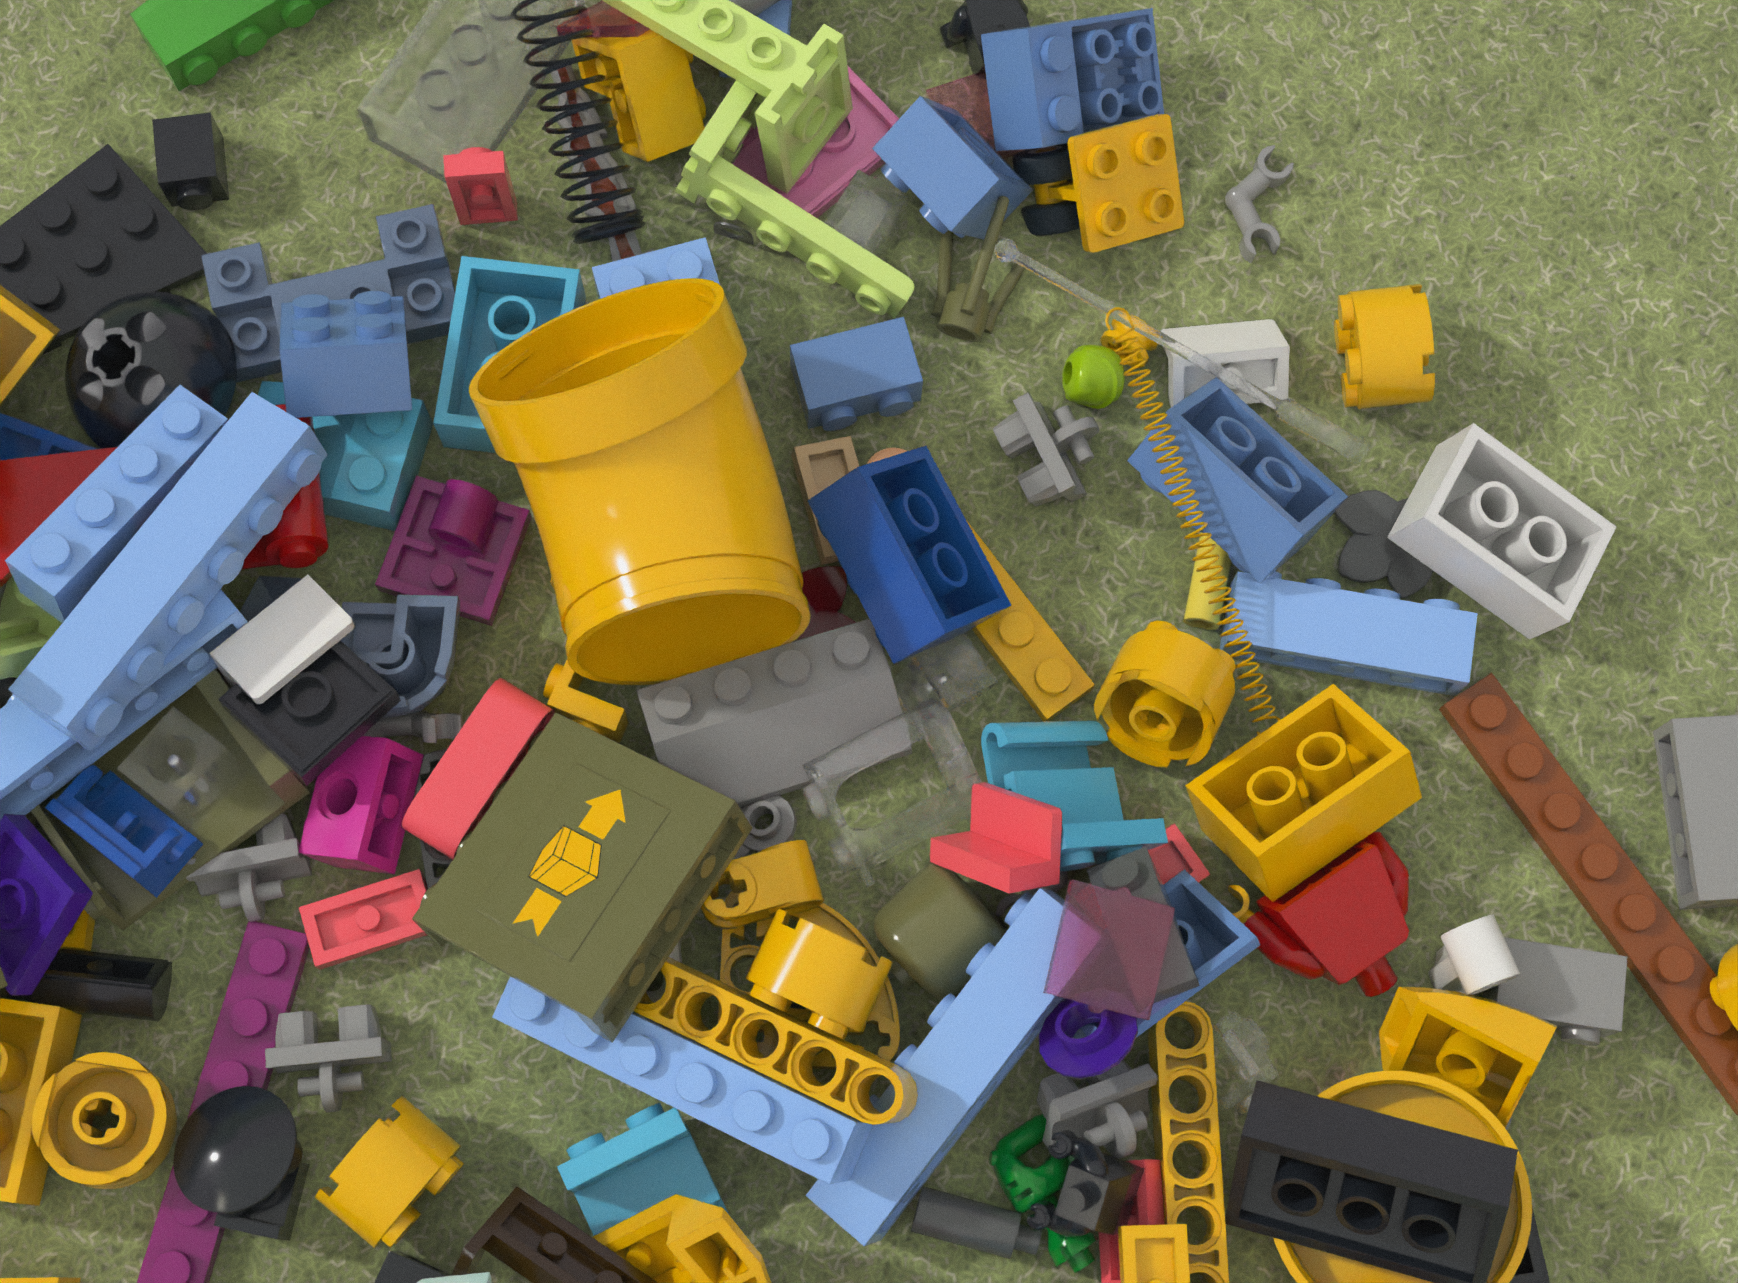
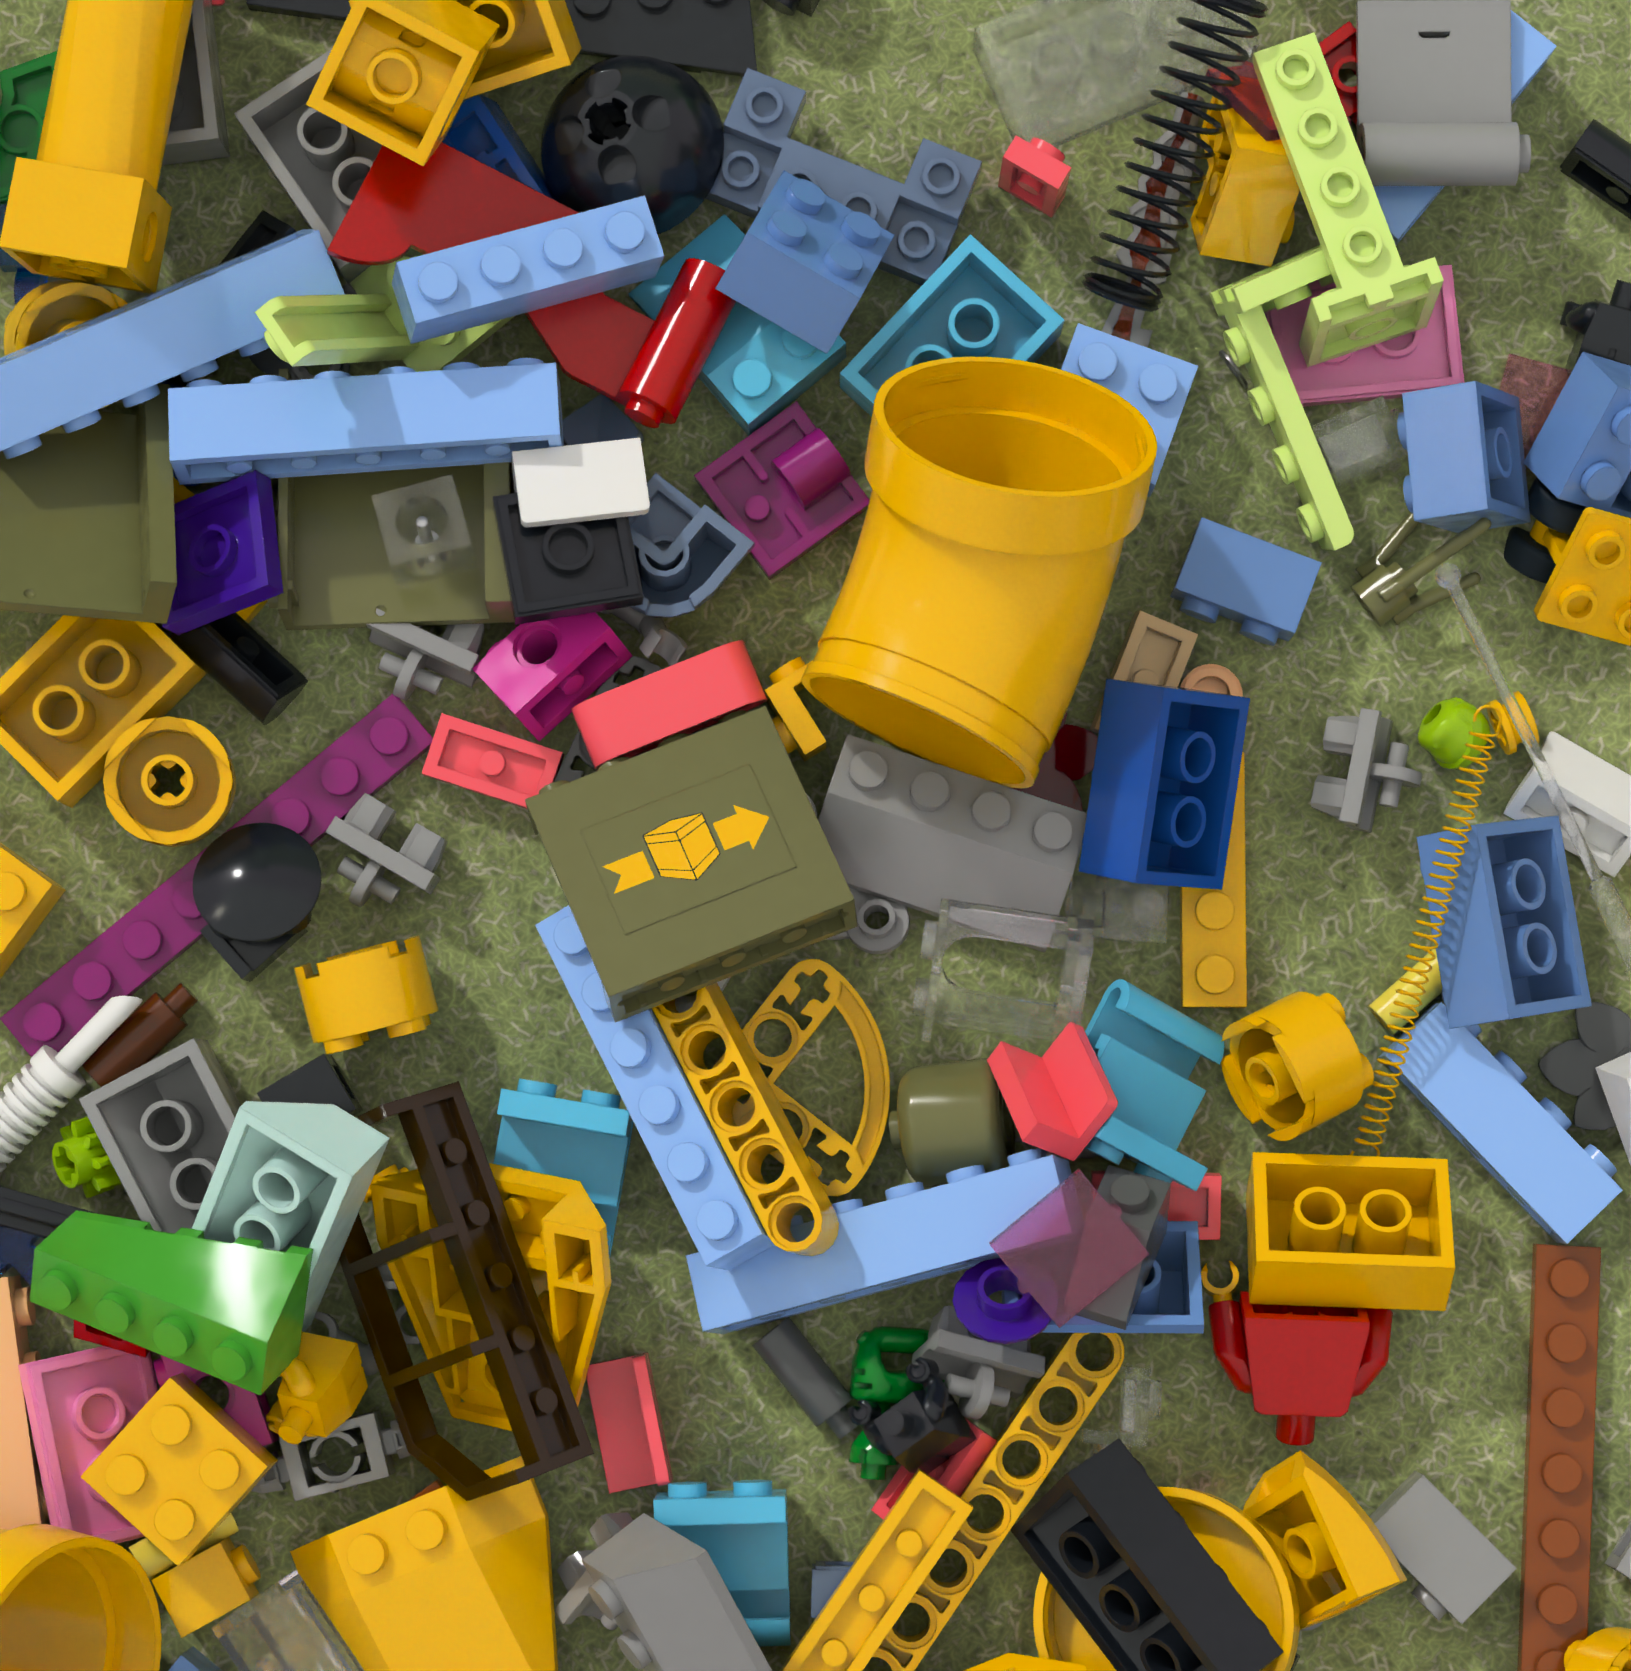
camera: 45 degrees right, 10 degrees up
light blue brick [8,392,328,751] -> none
blue hinge [45,765,203,898] -> none
yellow piece [701,840,824,929] -> none
yellow brick [745,908,893,1039] -> none
white piece [1428,915,1520,995] -> none

